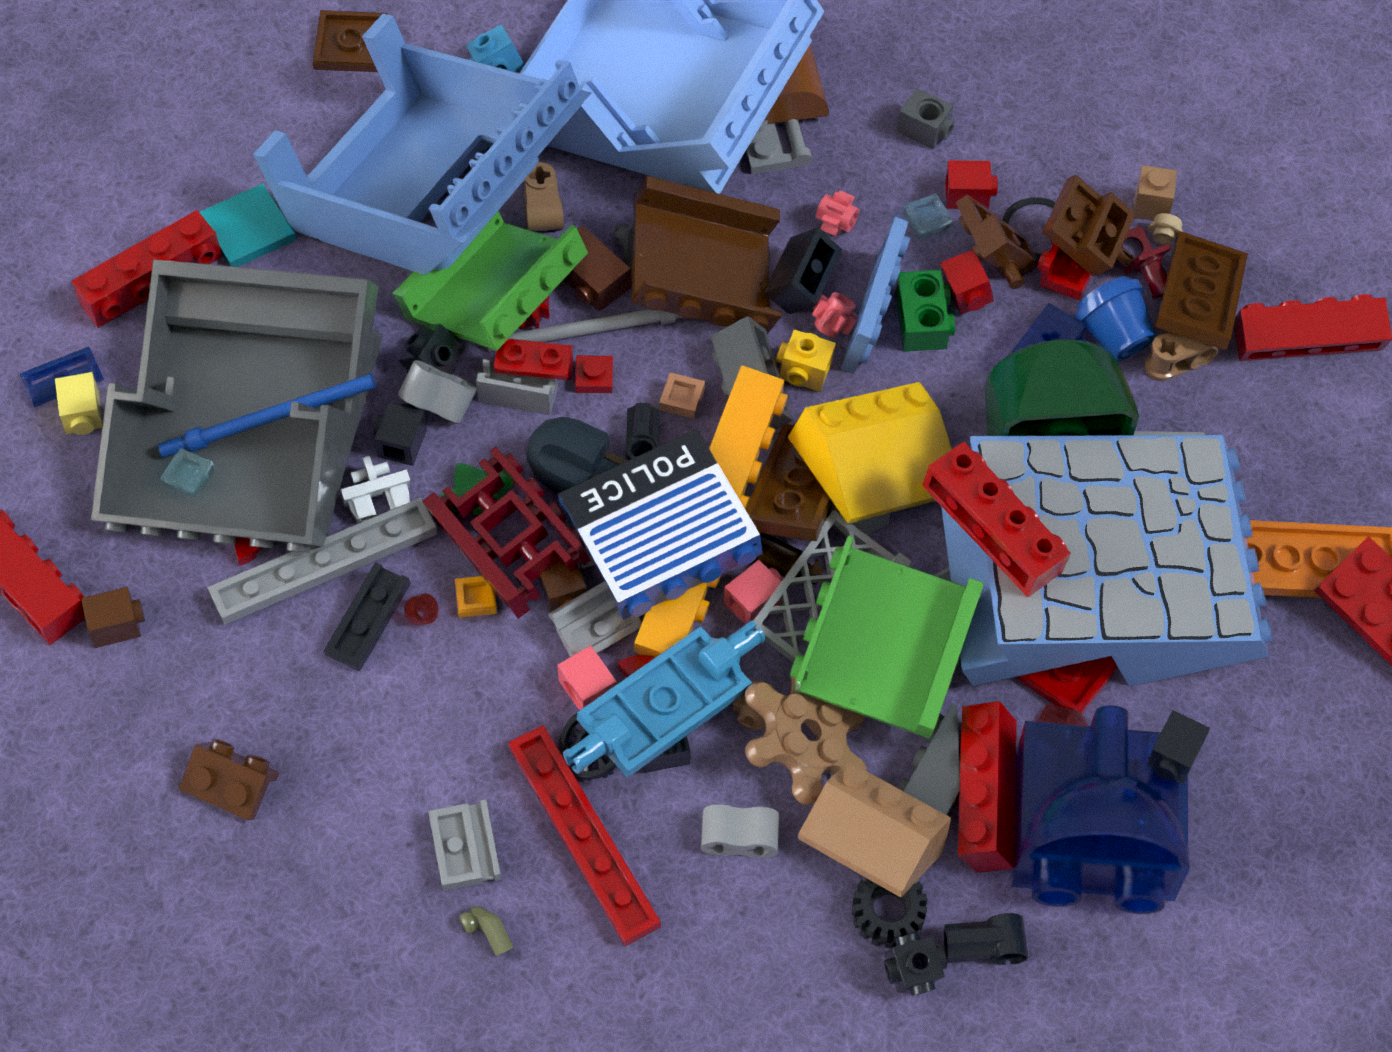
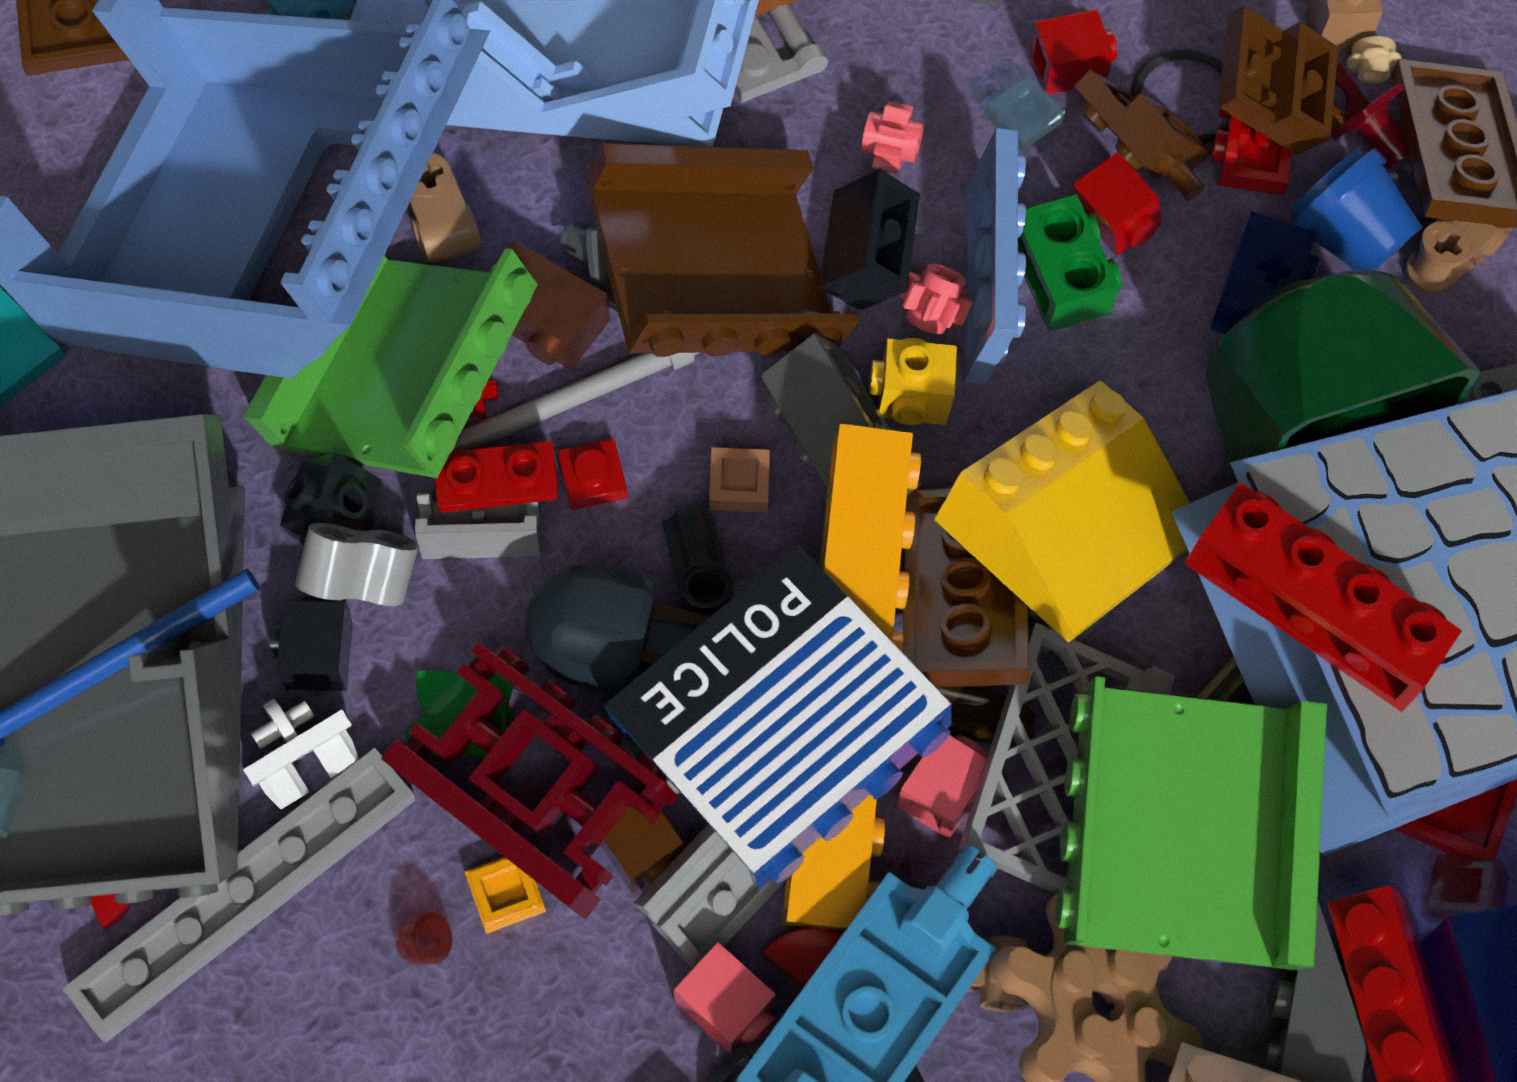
camera: 15 degrees left, 5 degrees up
black hinge [323,562,411,672] -> none

